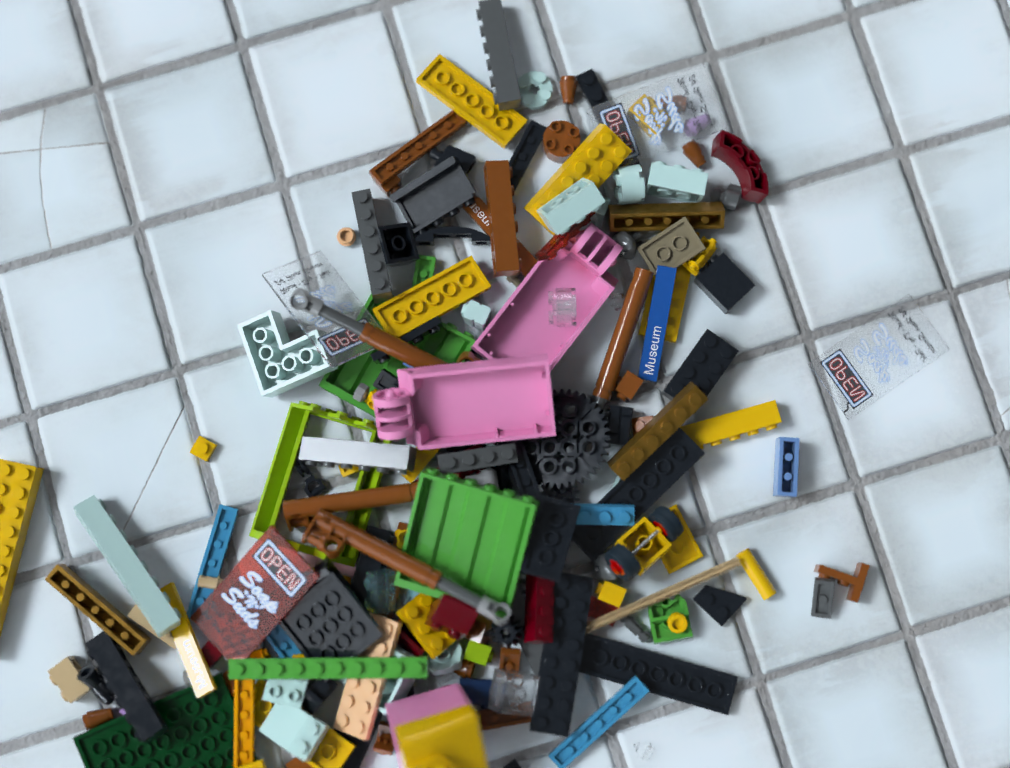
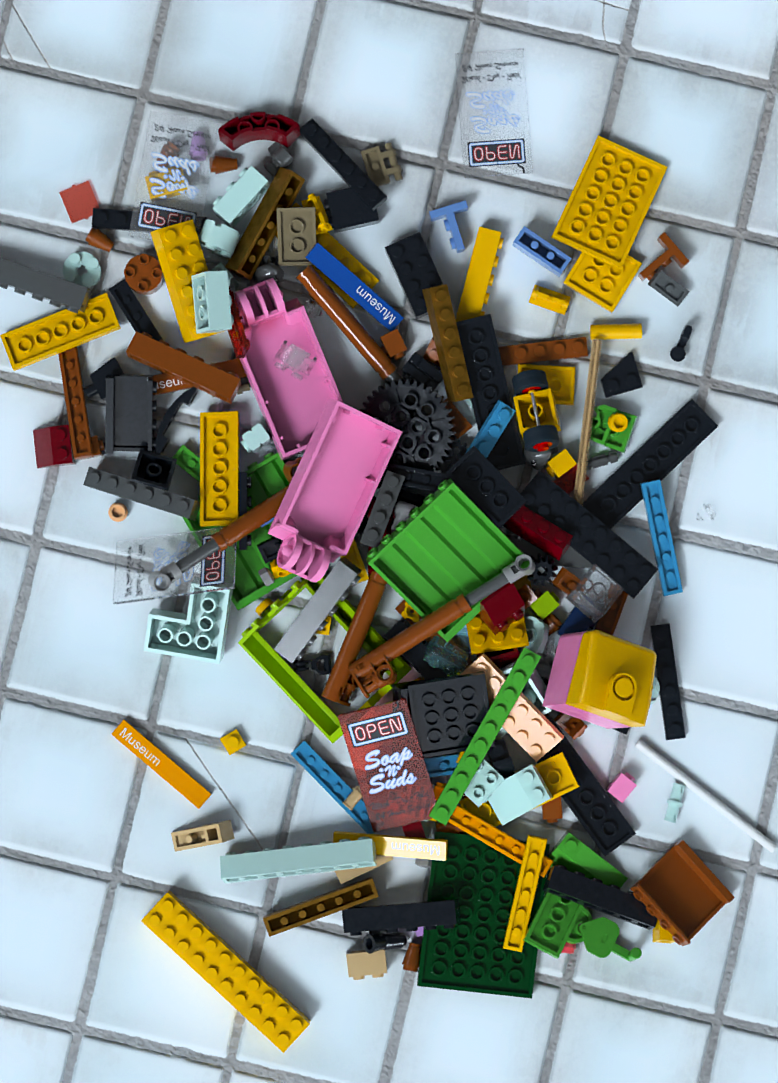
camera: 60 degrees left, 5 degrees up
none -> dark red slope [33,425,75,469]
none -> clear red piece [59,181,100,224]
none -> light orange tile [112,719,211,809]
none -> tan slope [171,820,235,852]
none -> yellow tile [255,598,274,616]
none -> black plate [300,118,387,211]
none -> dark tan plate [361,142,403,187]
none -> medium blue bracket [429,200,468,253]
none -> dark orange plate [442,398,473,439]
none -> dark orange plate [498,337,588,366]
none -> yellow hinge [529,285,571,315]
none -> yellow plate [551,135,667,269]
none -> yellow plate [563,252,642,313]
none -> black piece [670,325,692,362]

